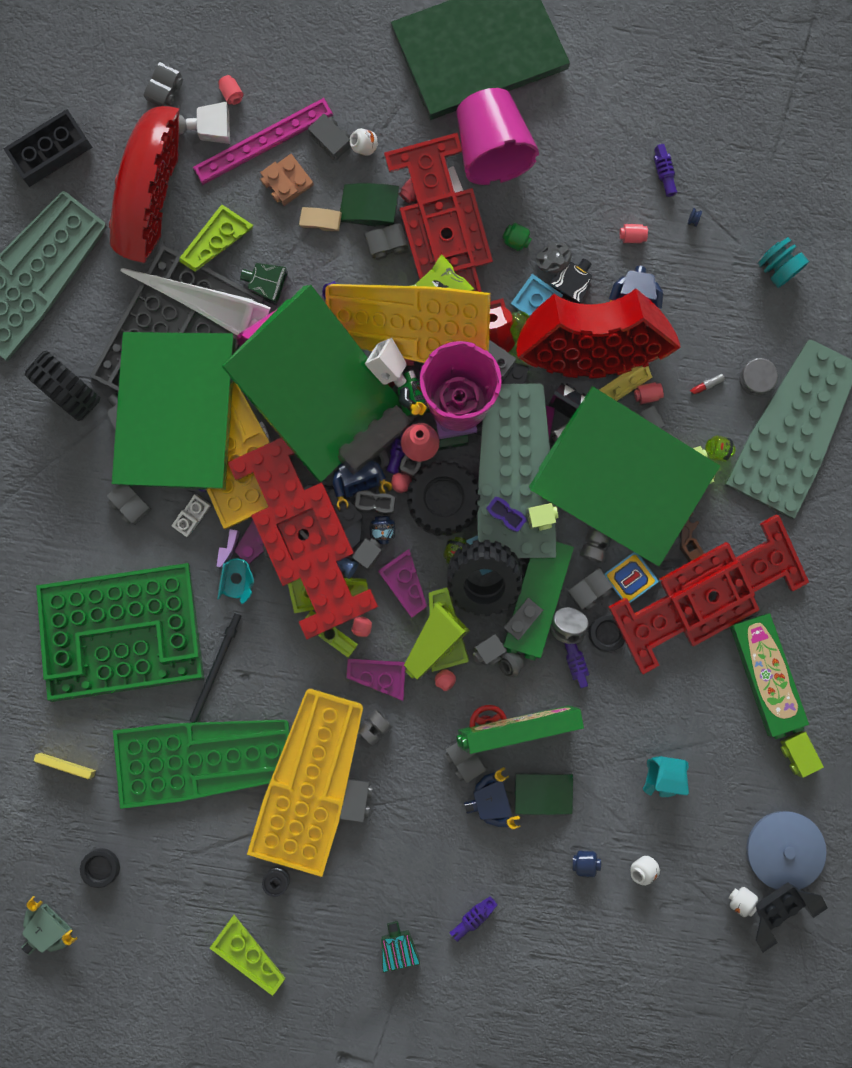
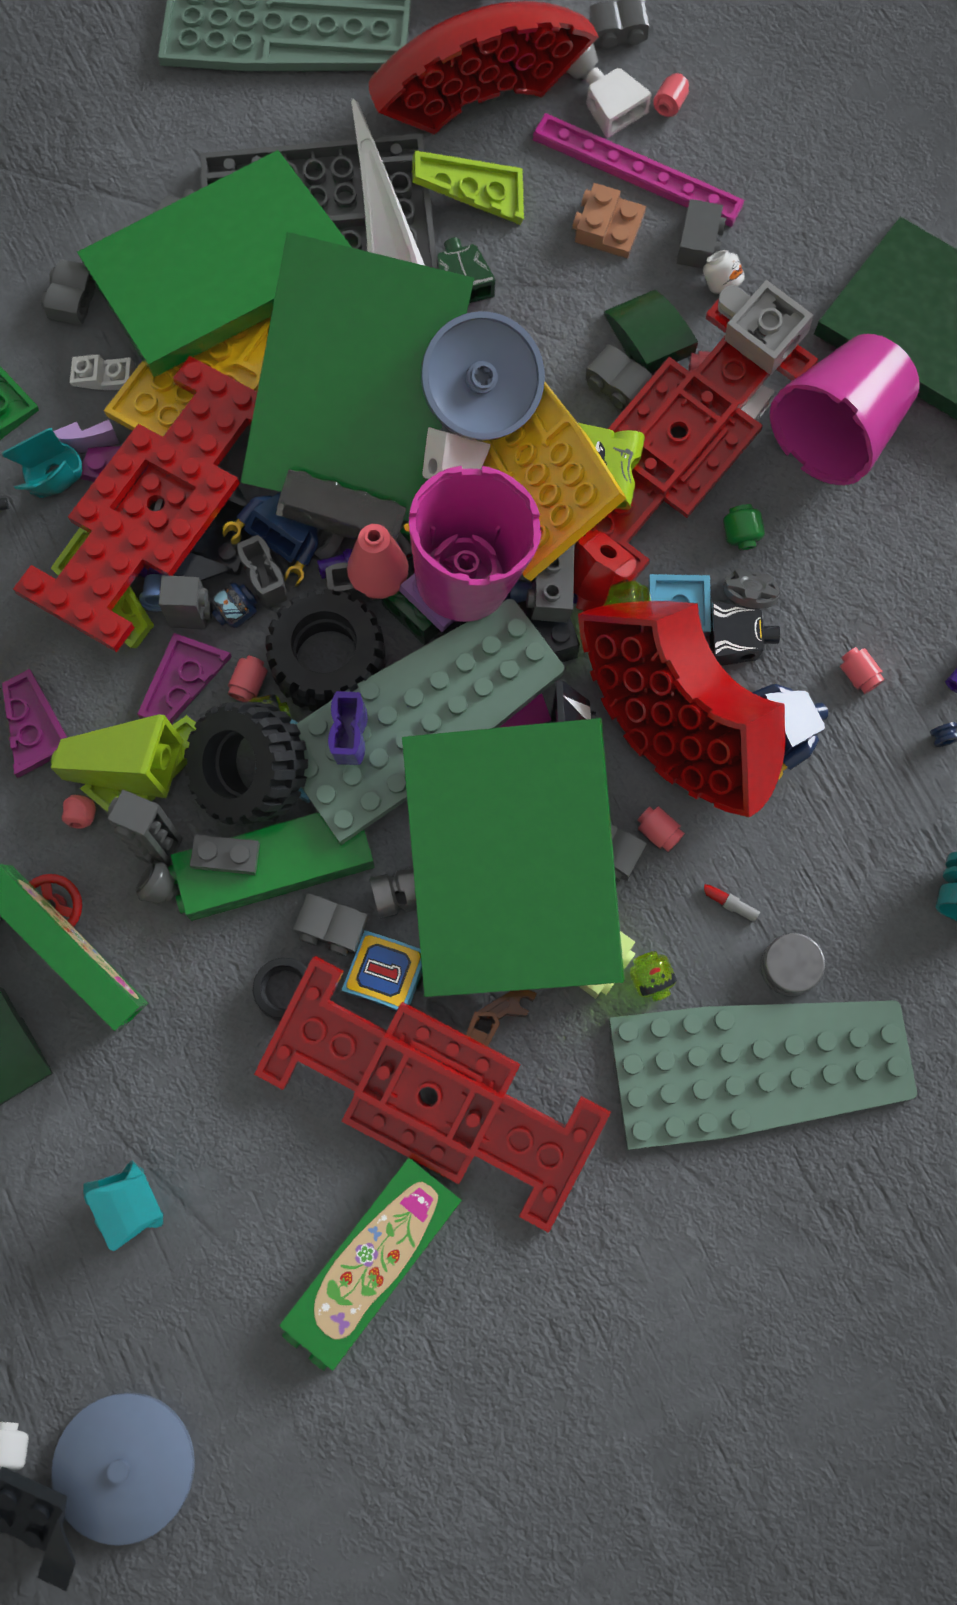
camera: 55 degrees right, 10 degrees down
black tyre [25,351,101,421] -> none
tan slope [299,207,342,231] -> none
lime piece [305,610,358,658] -> none
coral piece [351,617,372,637] -> none
coral piece [391,473,412,493] -> none
yellowish green brick [526,503,558,531] -> none
flat silver head [550,607,589,644] -> none
dark purple hinge [564,643,590,688] -> none
light yellow plate [599,365,652,401] -> none
lime brick [780,731,824,778] -> none
none -> coral brick [228,656,268,702]
none -> sand blue dish [421,311,545,440]
none -> light grey brick [718,280,814,375]

